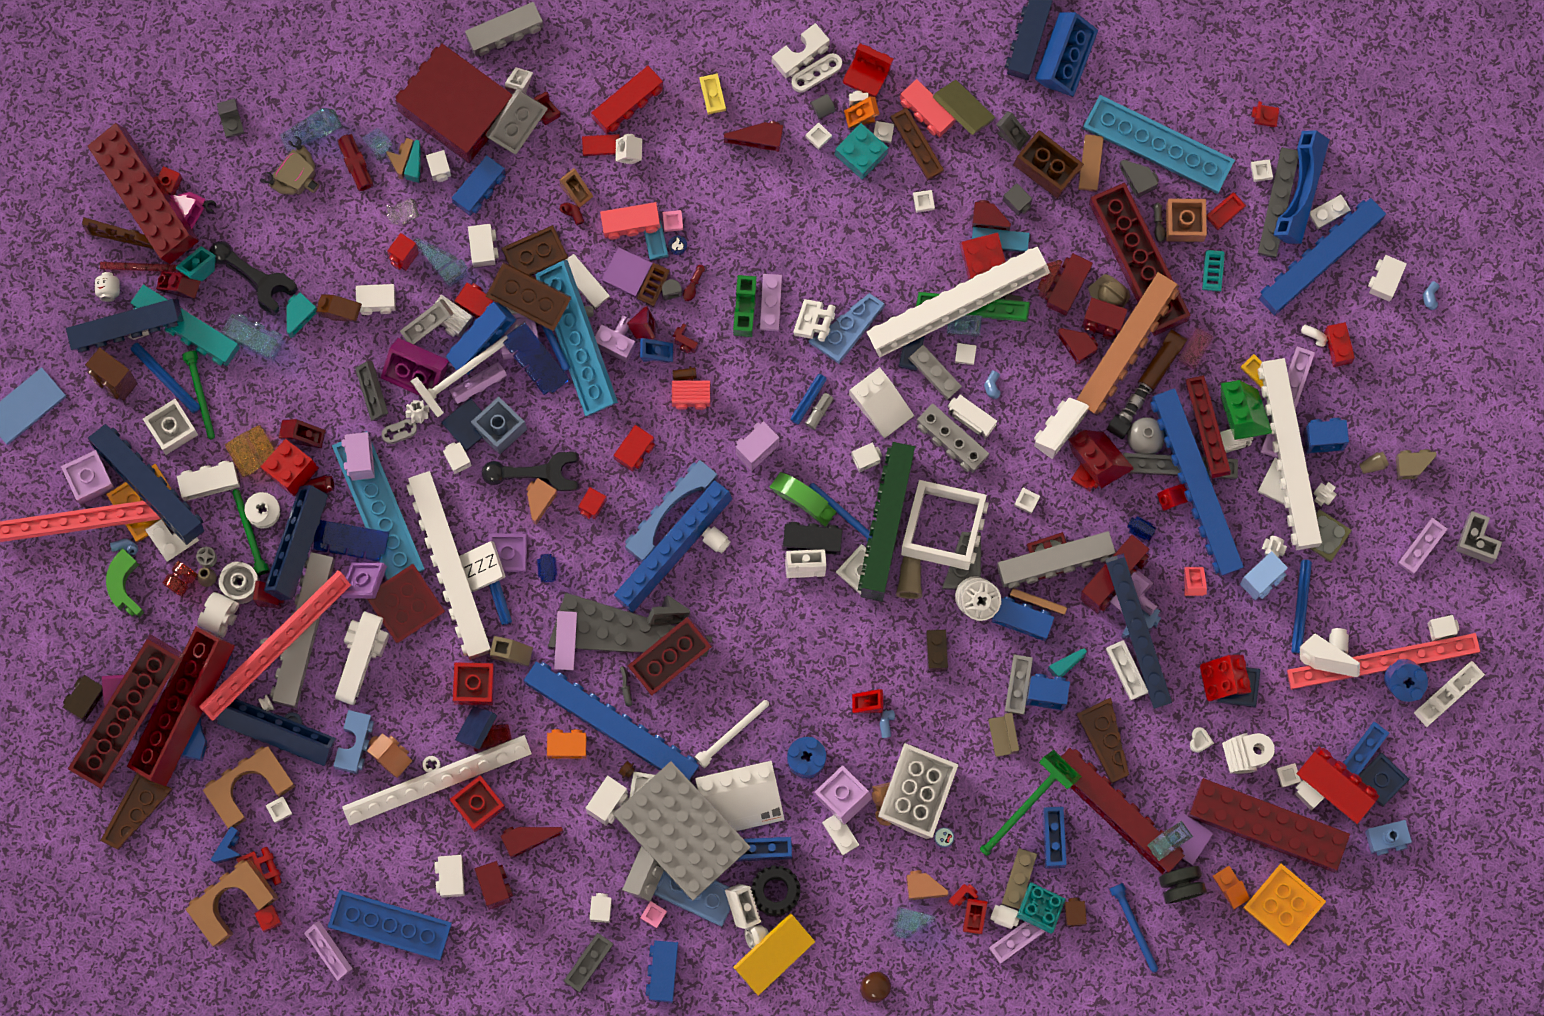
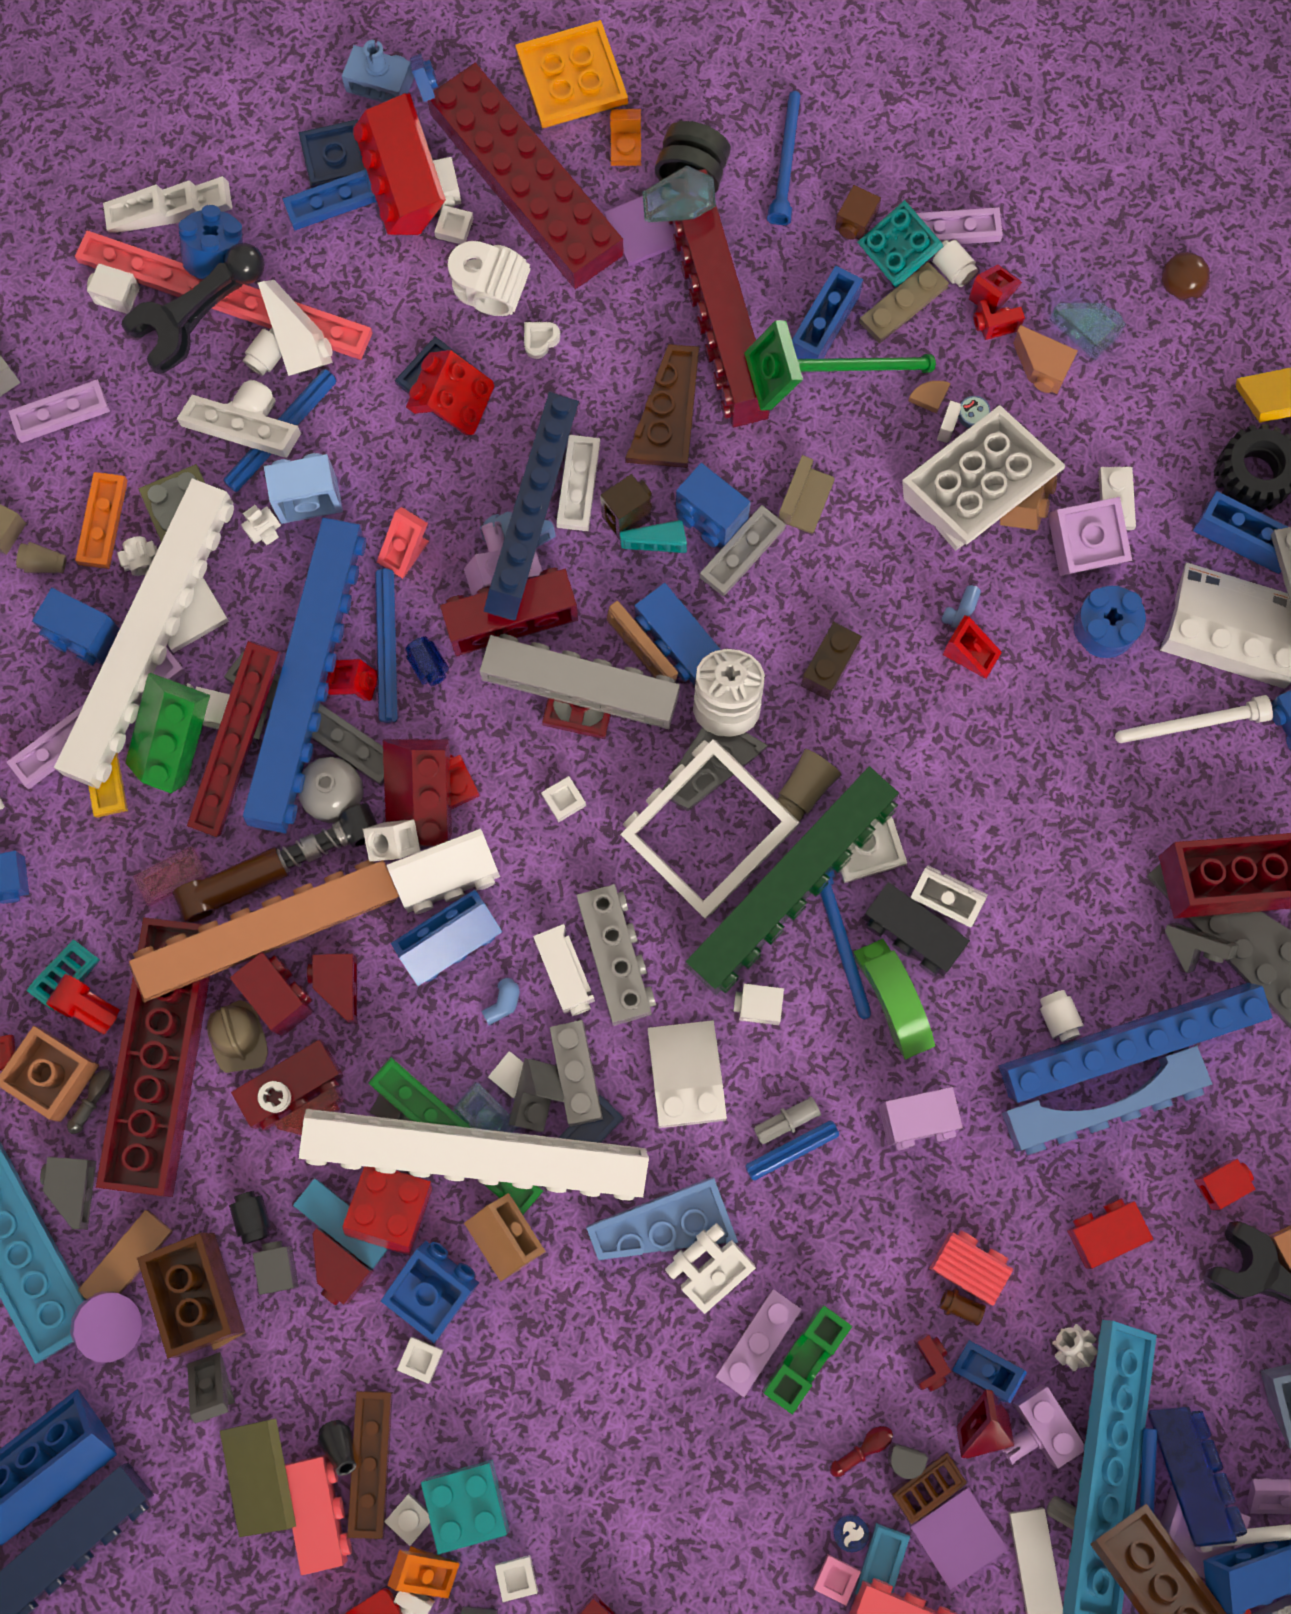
camera: 145 degrees left, 0 degrees up
none -> red piece [46,974,120,1035]
none -> medium lavender tile [70,1291,142,1362]
none -> orange plate [75,472,128,569]
none -> black piece [121,243,265,374]
none -> white plate [177,380,301,458]
none -> black brick [229,1191,271,1245]
none -> white bush [258,1081,291,1113]
none -> black cone [317,1420,356,1476]
none -> white brick [363,819,421,861]
none -> blue axle [375,568,398,723]
none -> blue plate [381,1241,480,1343]
none -> brick [391,889,502,986]
none -> blue plate [410,54,438,102]
none -> medium nougat brick [464,1193,546,1282]
none -> dark grey slope [509,1058,564,1132]
none -> dark brown brick [600,474,652,540]
none -> medium nougat tile [908,380,951,414]
none -> white tile [937,401,962,443]
none -> white gear [1052,1324,1098,1371]

